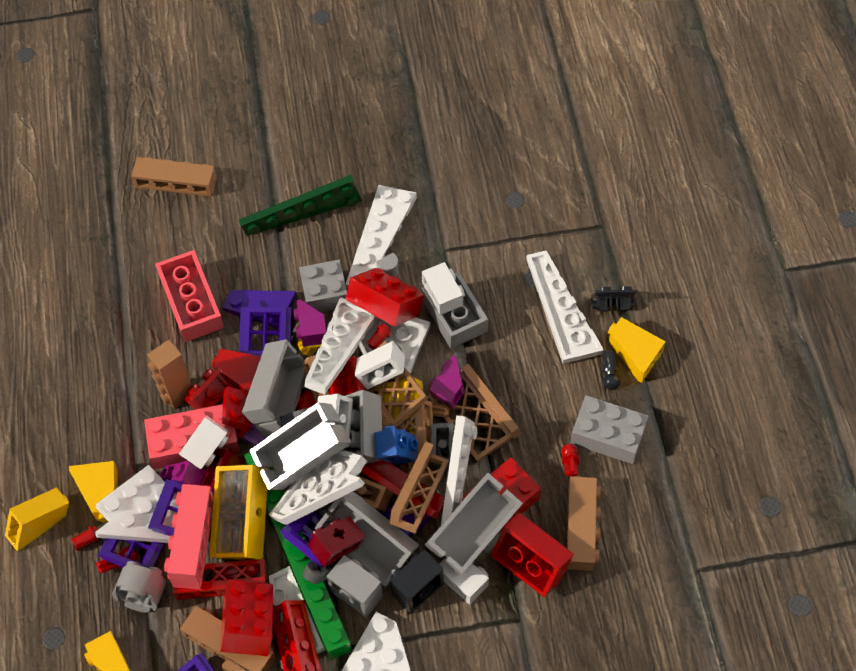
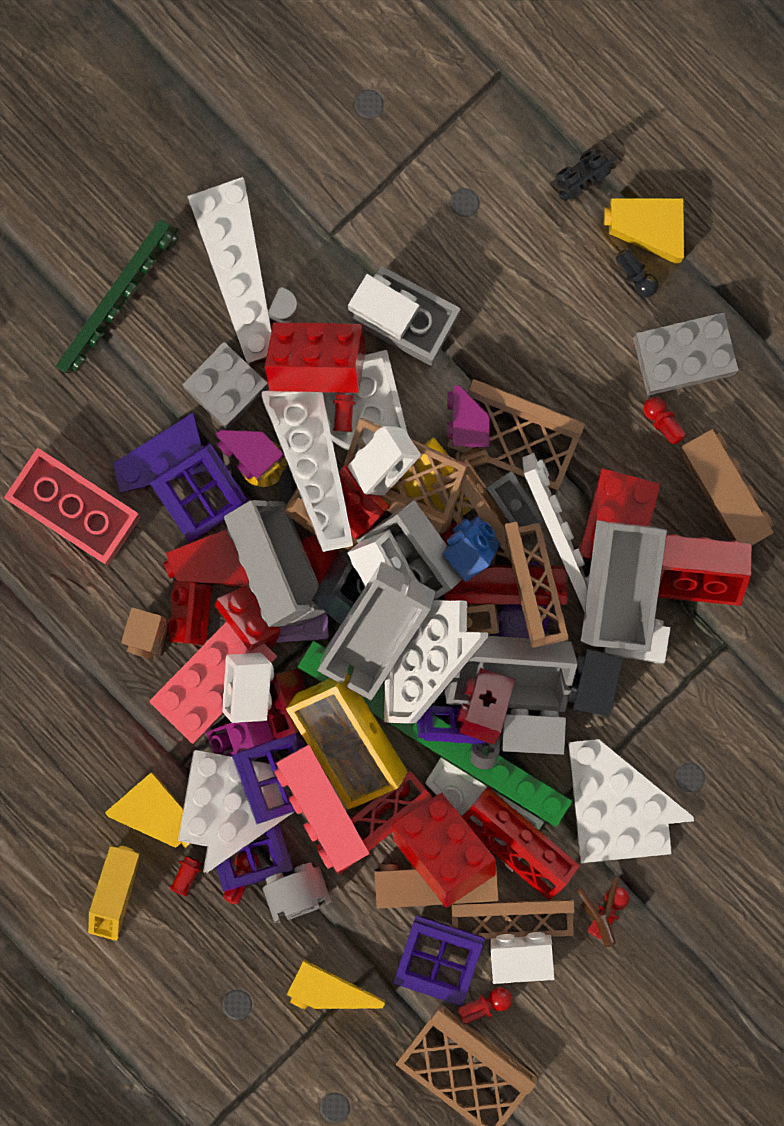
camera: 40 degrees left, 25 degrees up
white wing [526,251,604,364] -> none

